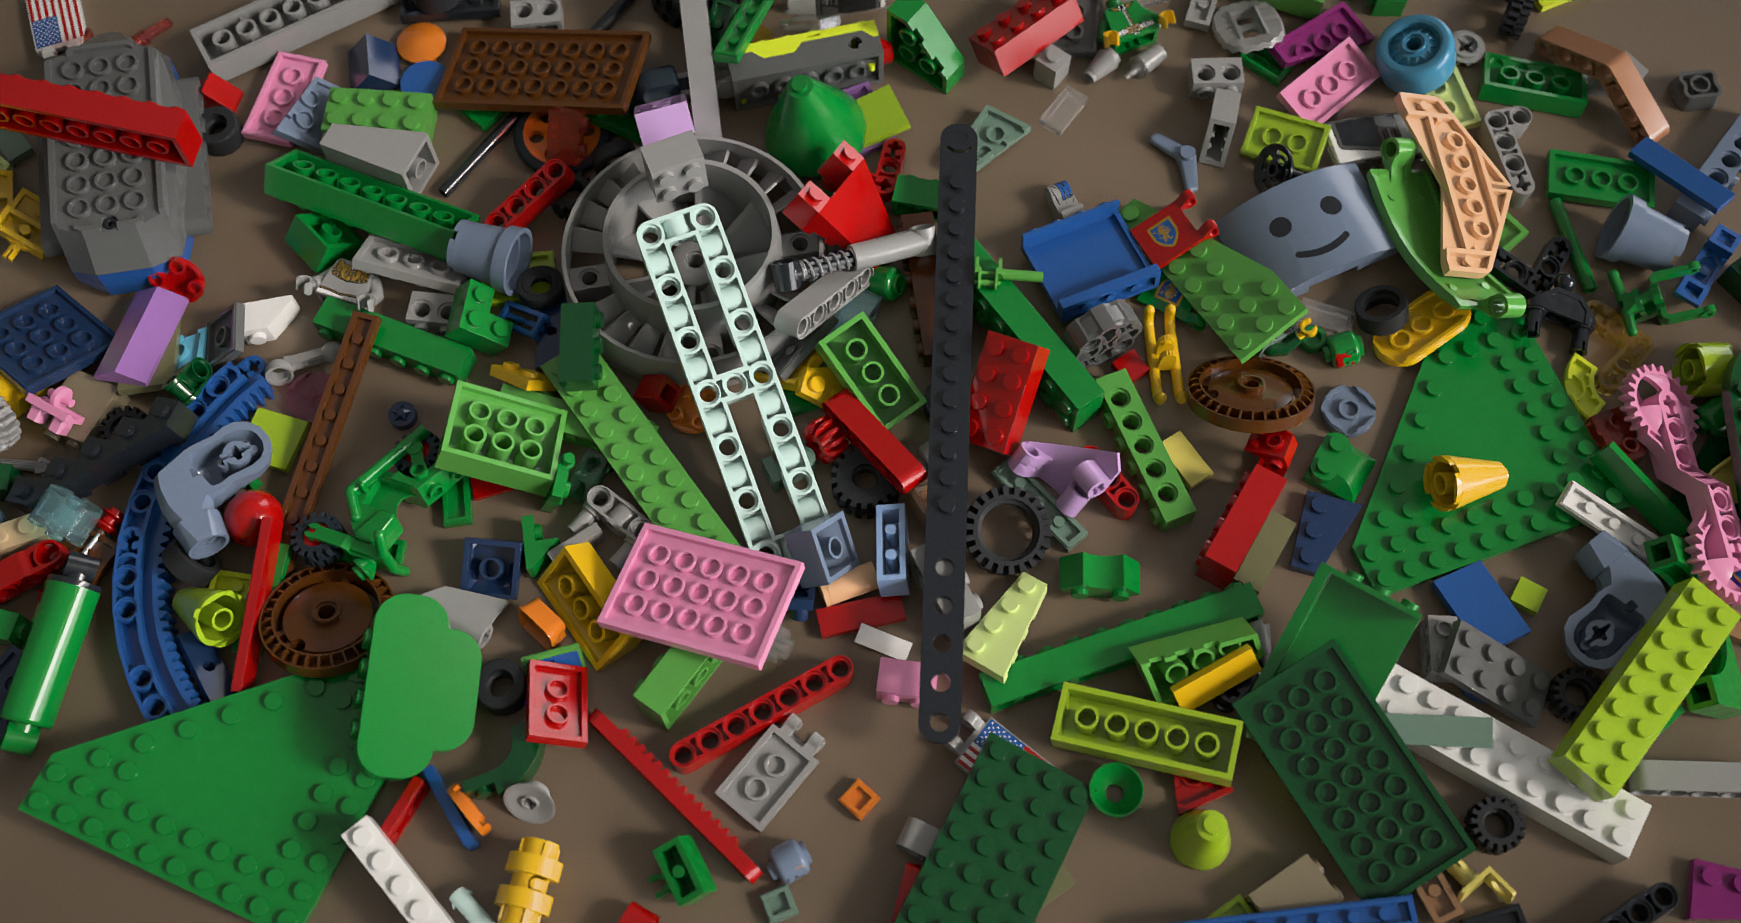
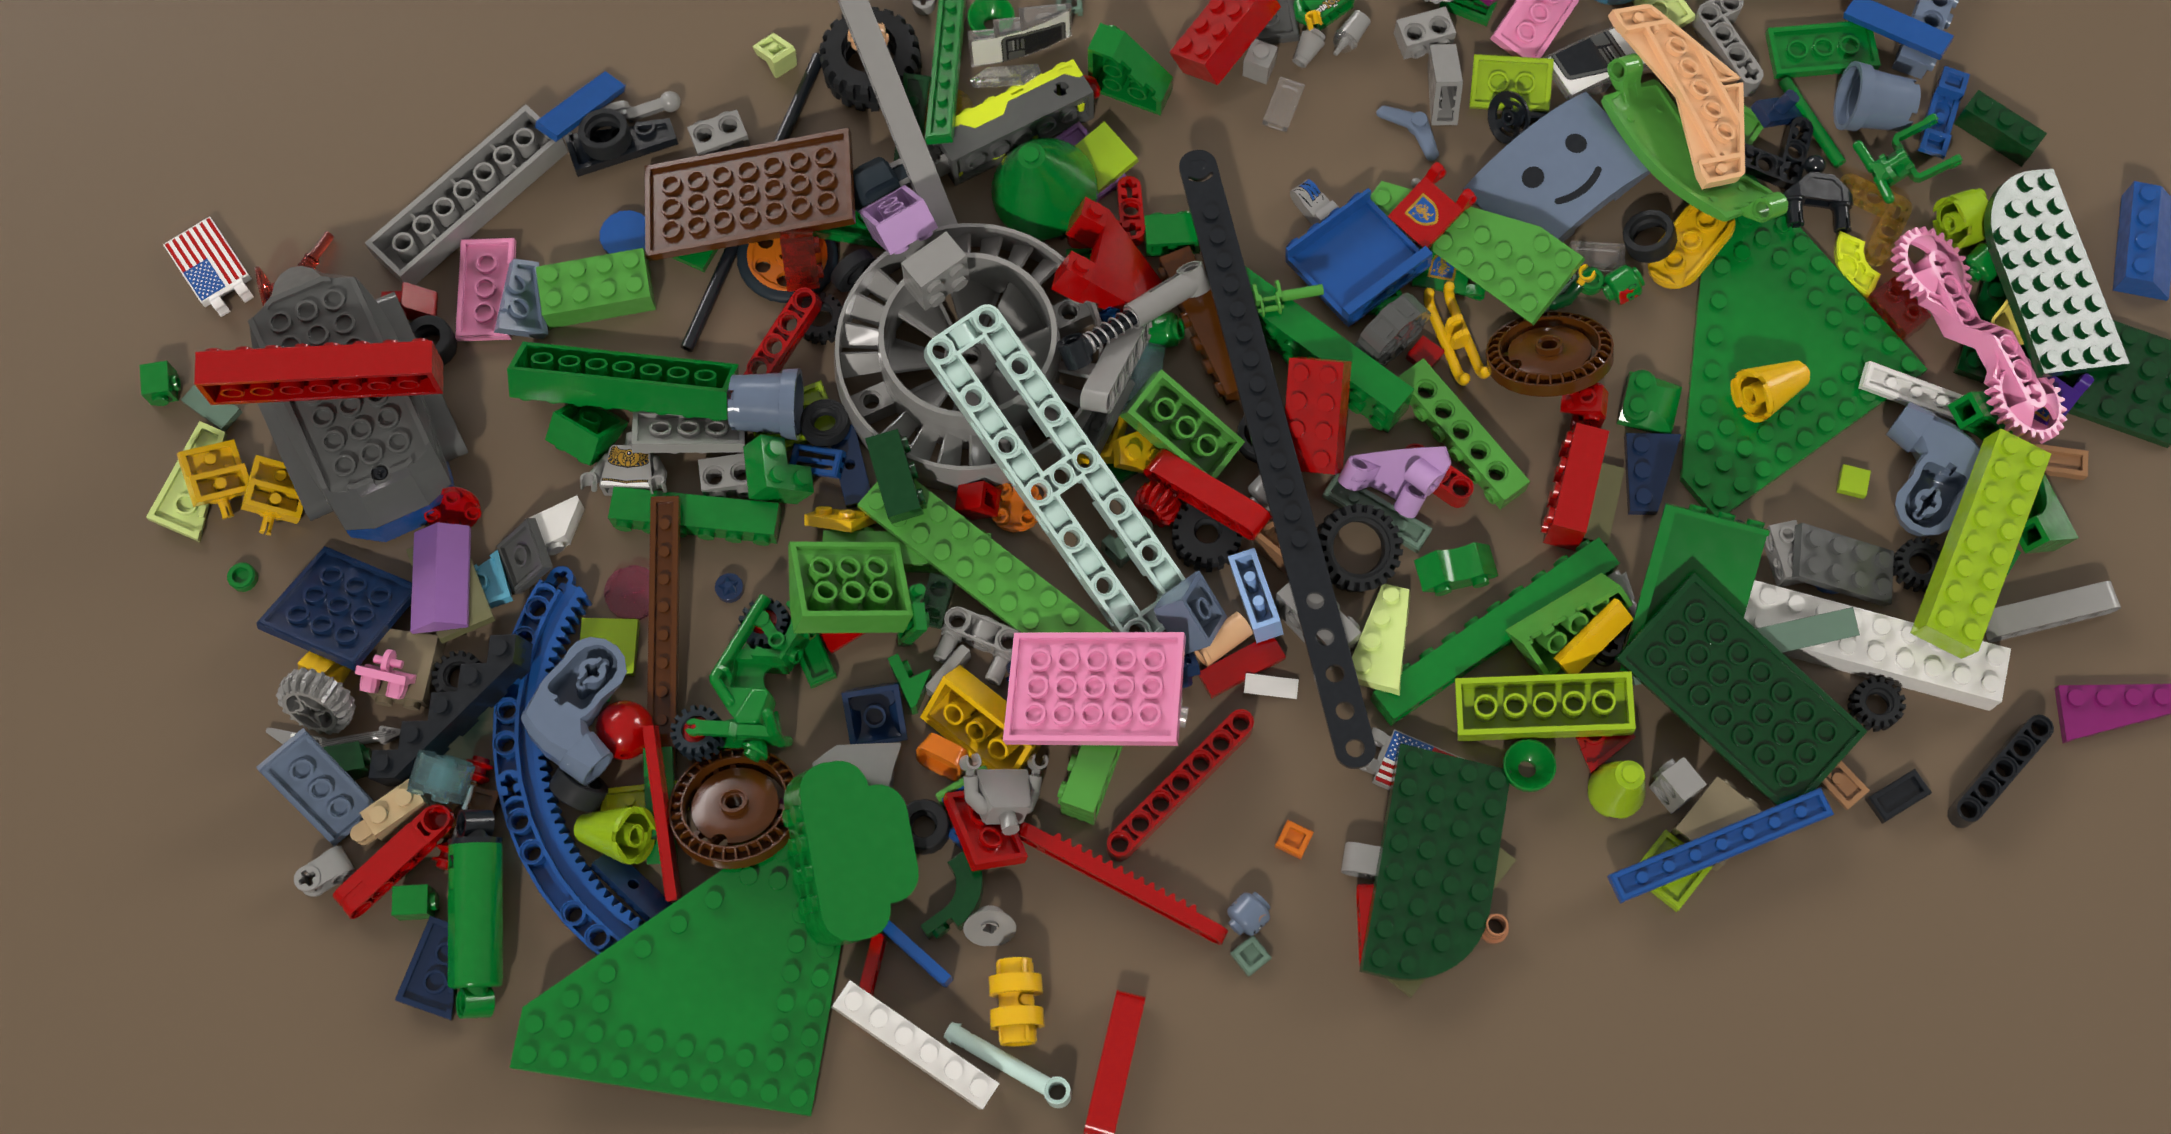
camera: 15 degrees left, 5 degrees up
dark green piece [161,357,213,407] -> none
light grey piece [265,342,341,386] -> none
light grey slope [319,123,440,194] -> none
dark blue slope [348,33,401,91] -> none
orange dish [396,22,447,63] -> none
orange tile [446,782,492,837] -> none
green brick [647,835,718,907] -> none
light grey tile [715,713,826,833] -> none
bright pink brick [876,657,938,709] -> none
sand green wing [966,104,1031,171] -> none
light yellow tile [1162,431,1214,490] -> none
sand blue tile [1320,385,1376,438] -> none
blue tile [1430,560,1531,646] -> none
light yellow bracket [1446,860,1516,904] -> none
green tile [1589,442,1691,537] -> none
none -> light grey torso [959,753,1049,835]
none -> light grey brick [1649,757,1707,814]
none -> dark blue tile [1750,89,1803,128]

